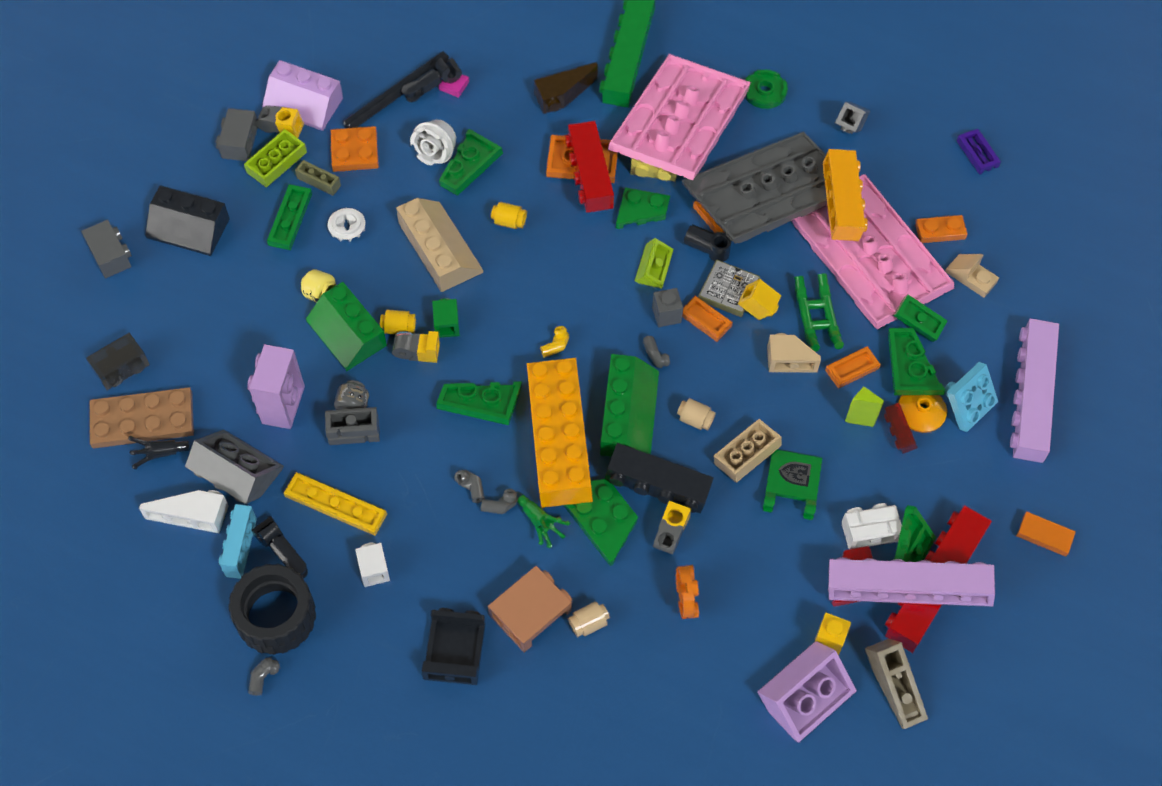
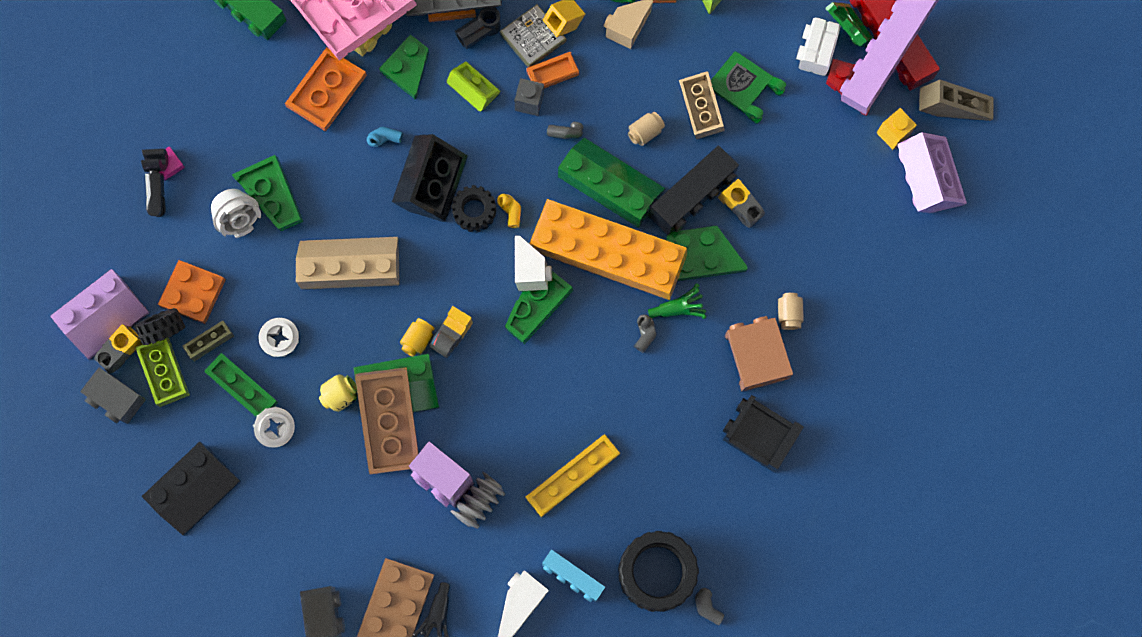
camera: 65 degrees left, 15 degrees up
dark grey brick [81,220,132,279] -> none
dark grey slope [185,430,283,504] -> none
black piece [252,516,308,579] -> none
dark grey brick [325,407,380,445] -> none
dark grey head [334,380,369,410] -> none
black axle [343,51,449,129] -> none
white brick [355,543,390,587] -> none
green brick [432,298,460,338] -> none
dark grey arm [455,470,485,503] -> none
yellow brick [491,202,527,229] -> none
dark brown slope [534,62,598,114] -> none
red brick [565,121,614,213] -> none
orange plate [676,565,699,619] -> none
none -> black tyre [134,308,185,345]
none -> white gear [253,406,295,447]
none -> medium nougat plate [355,367,419,475]
none -> dark azure arm [367,126,403,147]
none -> black slope [392,134,468,222]
none -> light grey piece [450,471,505,529]
none -> black tyre [452,185,496,232]
none -> white slope [515,236,552,291]

